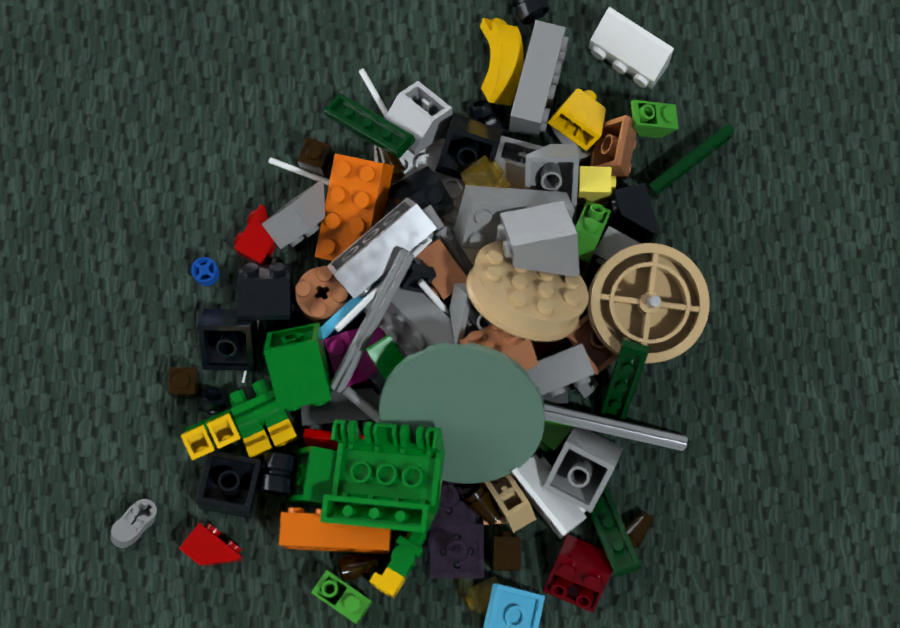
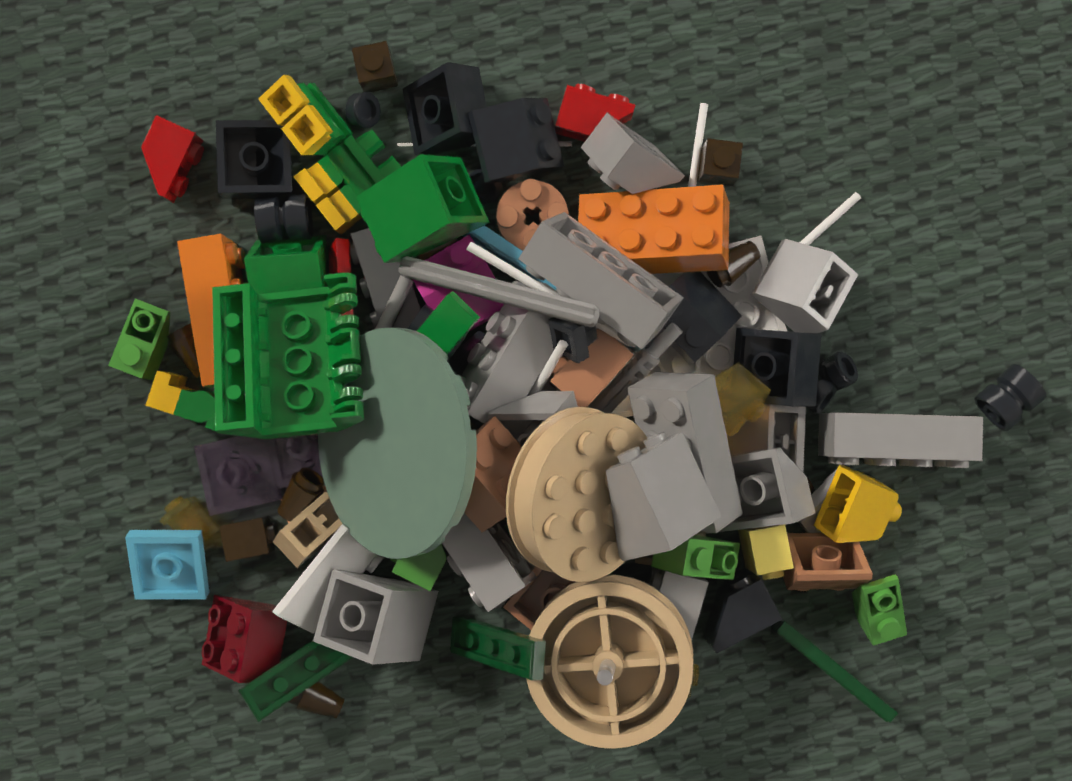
camera: 70 degrees right, 10 degrees up
light grey piece [110,499,157,548] -> none
blue wheel [191,257,220,286] -> none
dark green tile [323,93,416,159] -> none
yellow arch [479,18,524,106] -> none
light grey axle [544,403,688,451] -> none
white slope [589,7,674,89] -> none

